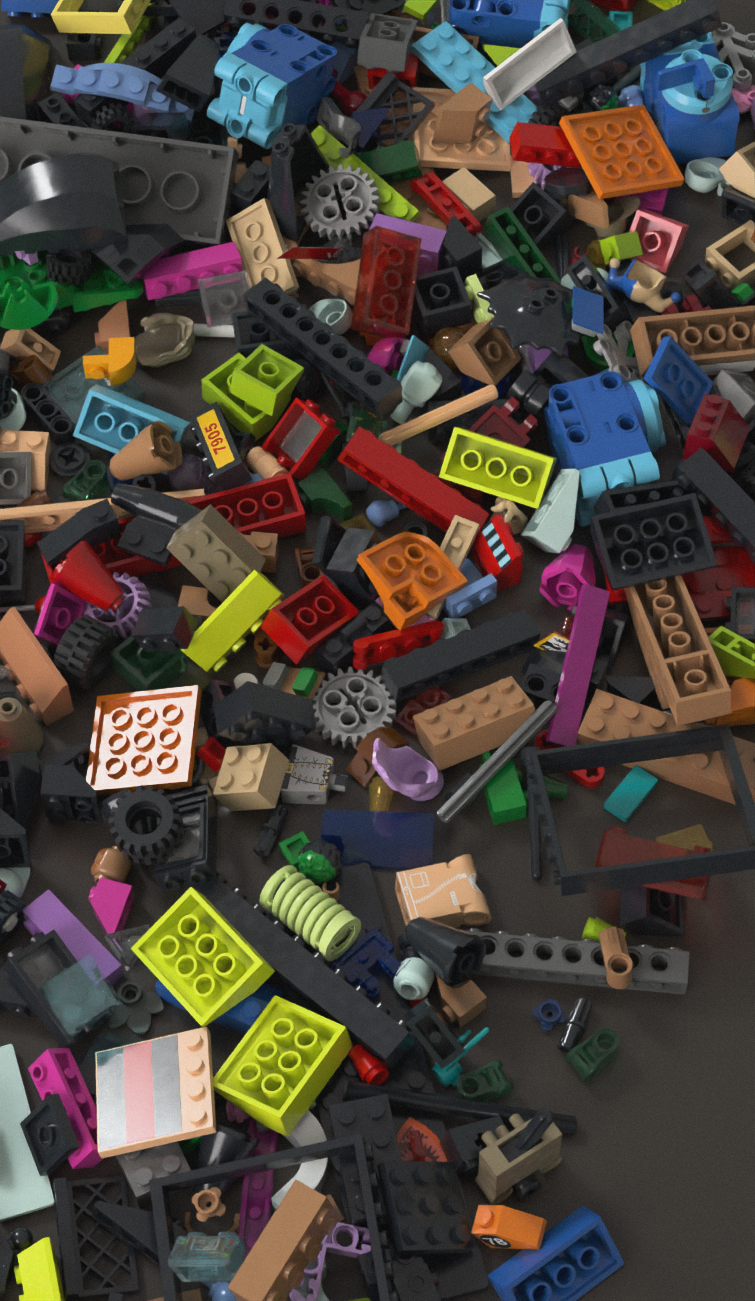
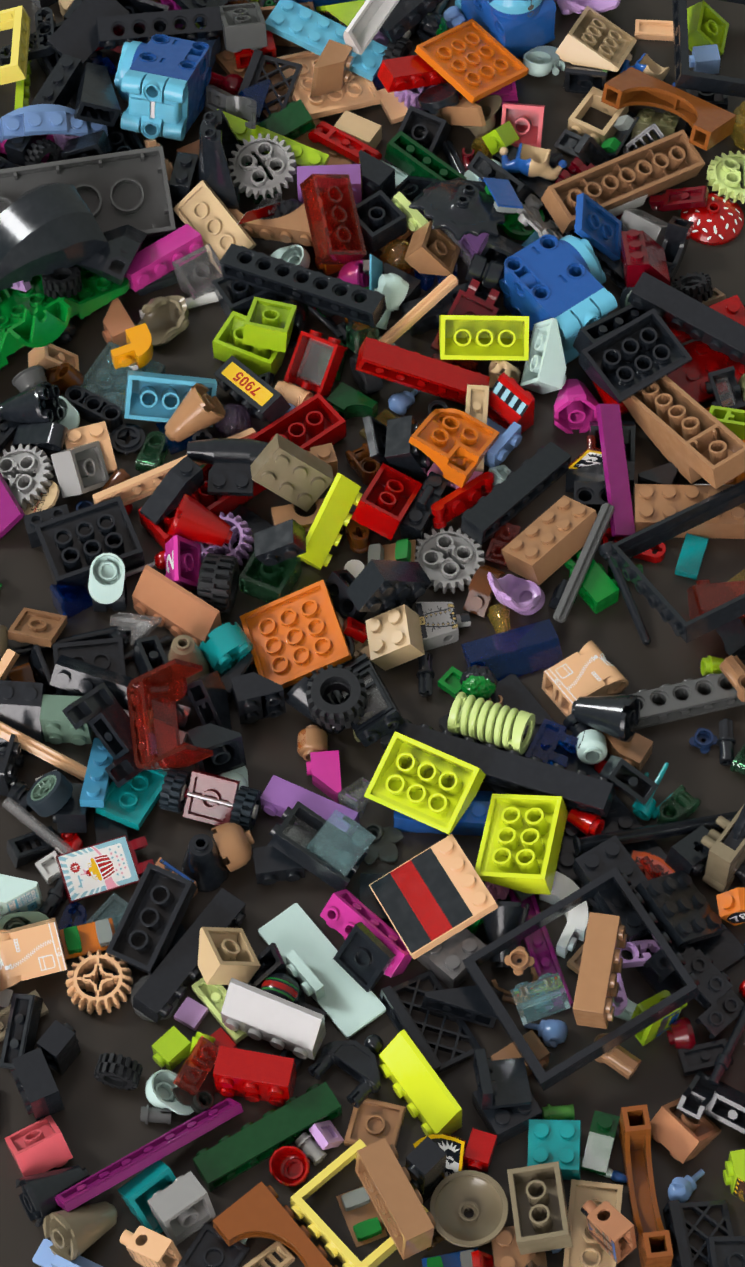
camera: 20 degrees left, 0 degrees up
none -> teal brick [199,622,253,676]

